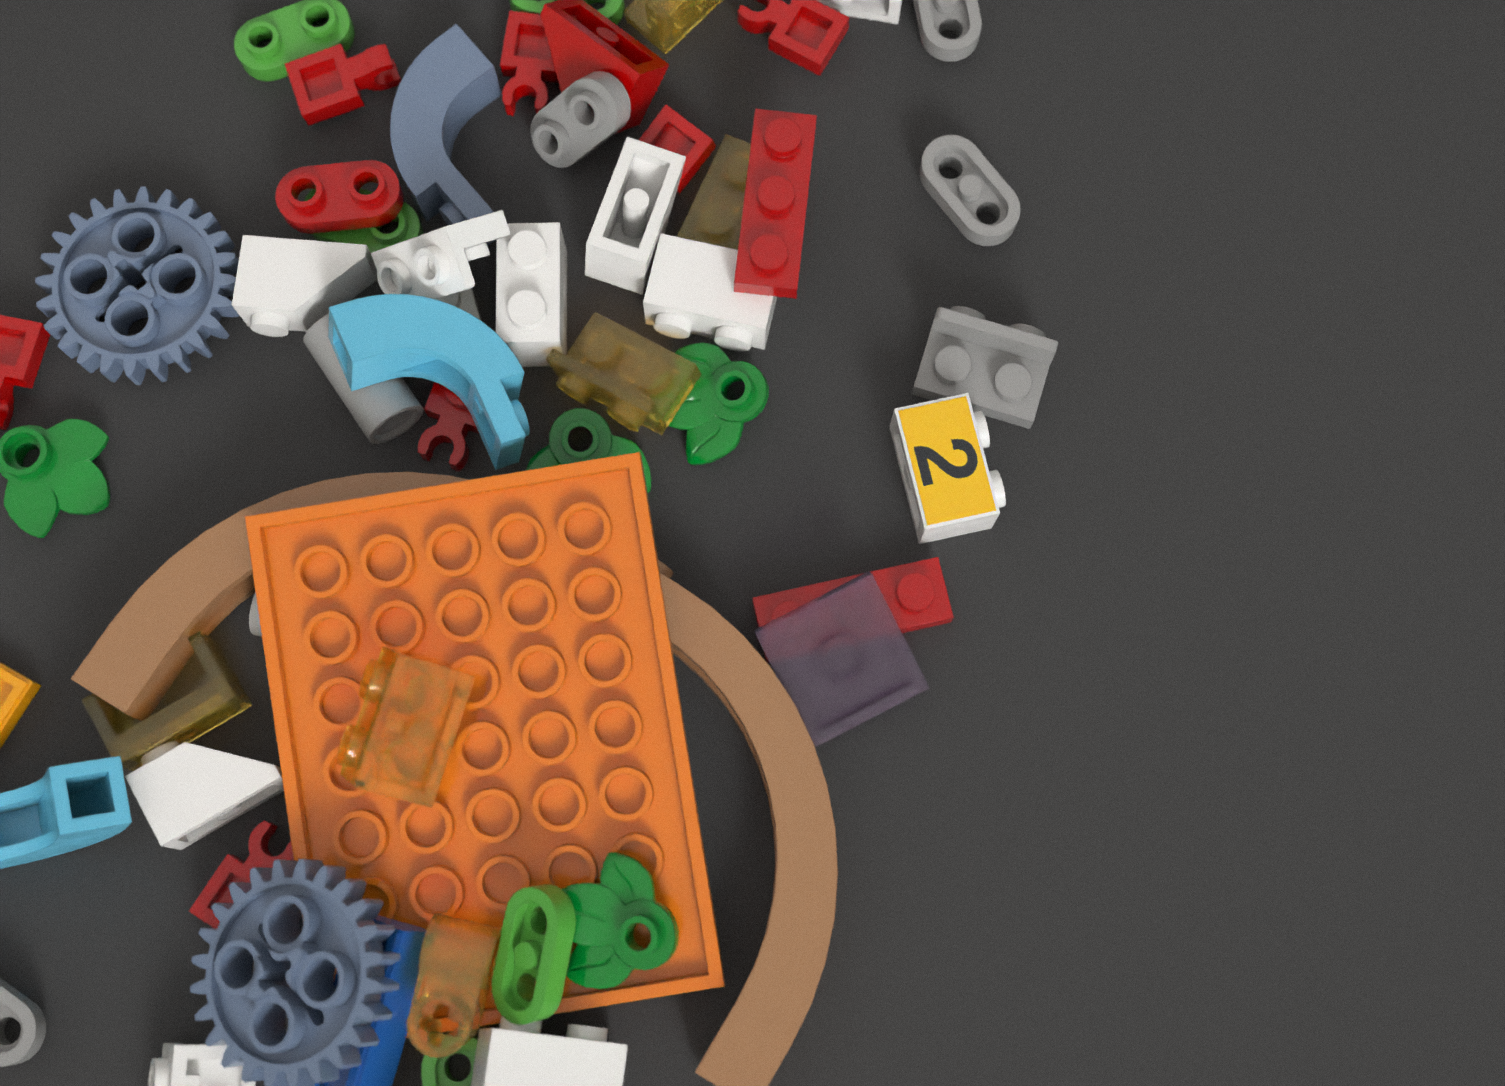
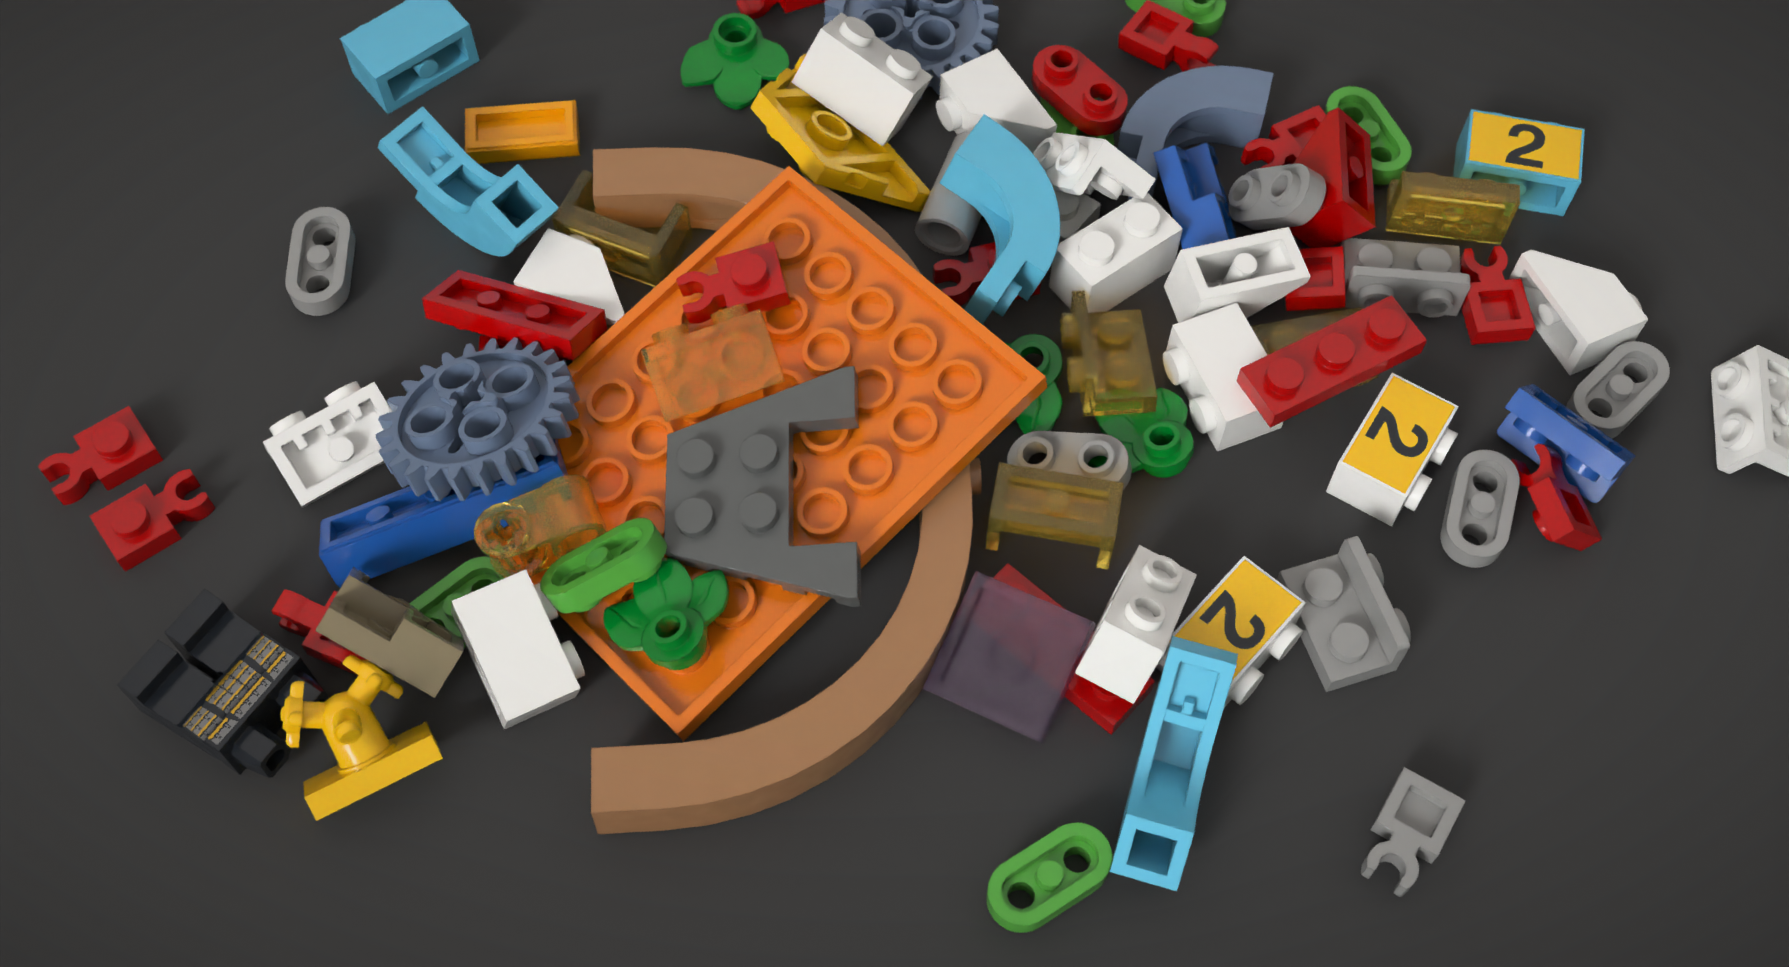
camera: 55 degrees right, 15 degrees down
none -> red plate [422,270,607,360]
none -> dark grey wing [664,366,861,607]
none -> red plate [676,241,791,324]
none -> yellow wing [750,54,931,212]
none -> white brick [791,13,933,147]
none -> clear yellow panel [986,462,1124,570]
none -> bright green plate [986,823,1112,933]
none -> light grey plate [1007,431,1132,500]
none -> white brick [1075,545,1197,704]
none -> medium azure arch [1110,636,1238,891]
none -> blue slope [1153,143,1237,249]
none -> brick [1326,373,1459,526]
none -> light grey bracket [1341,238,1471,317]
none -> light grey plate [1361,767,1466,897]
none -> blue bracket [1497,384,1636,503]
none -> red plate [1511,443,1602,551]

